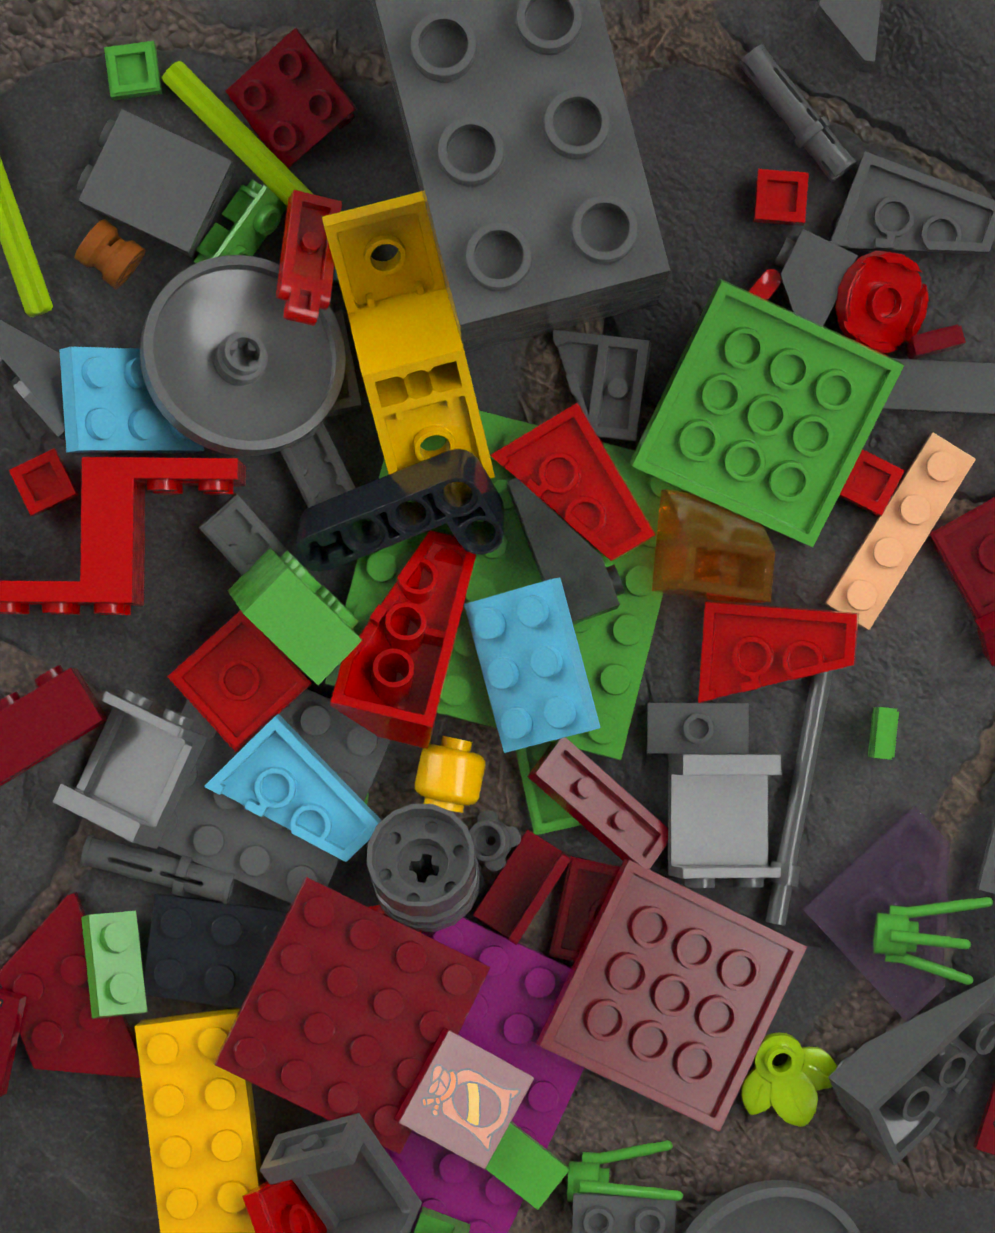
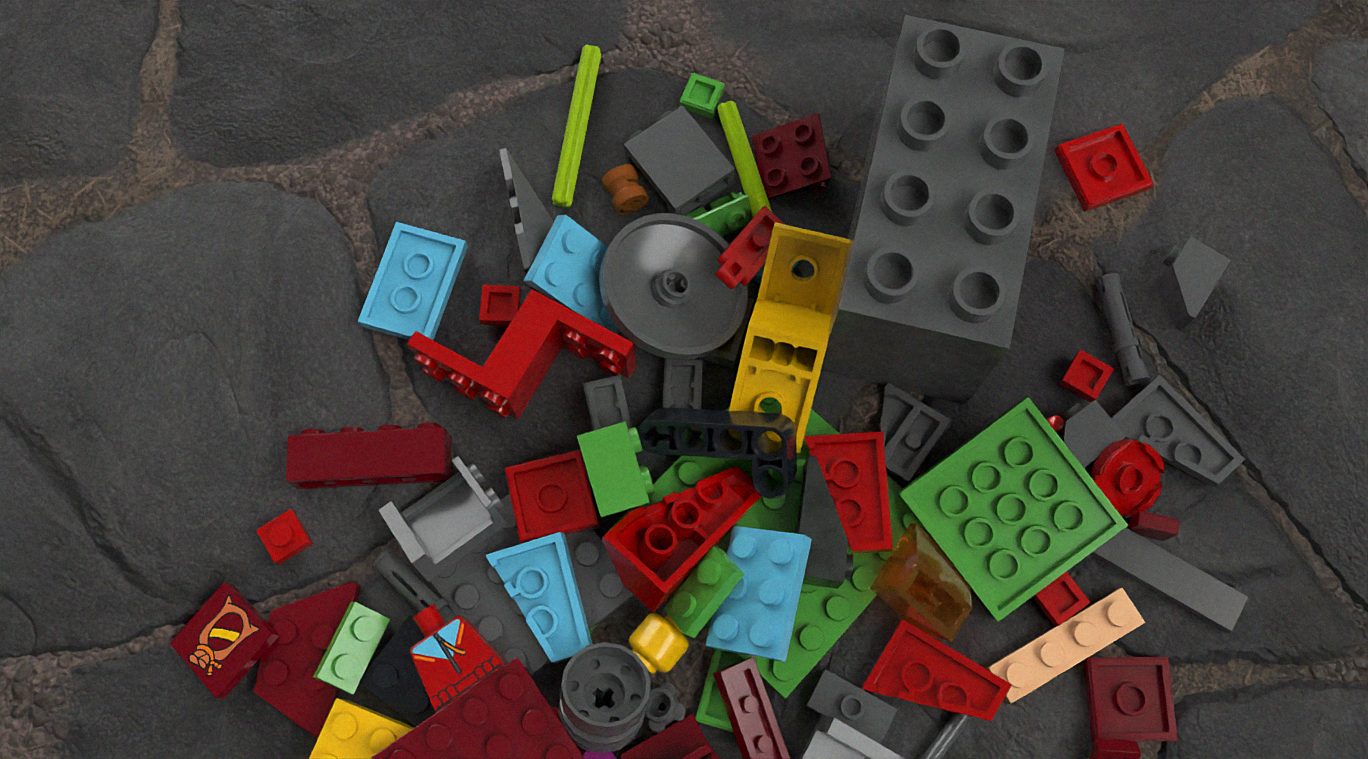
camera: 30 degrees right, 15 degrees down
none -> red torso [409,604,508,712]
none -> bright green plate [664,545,745,638]

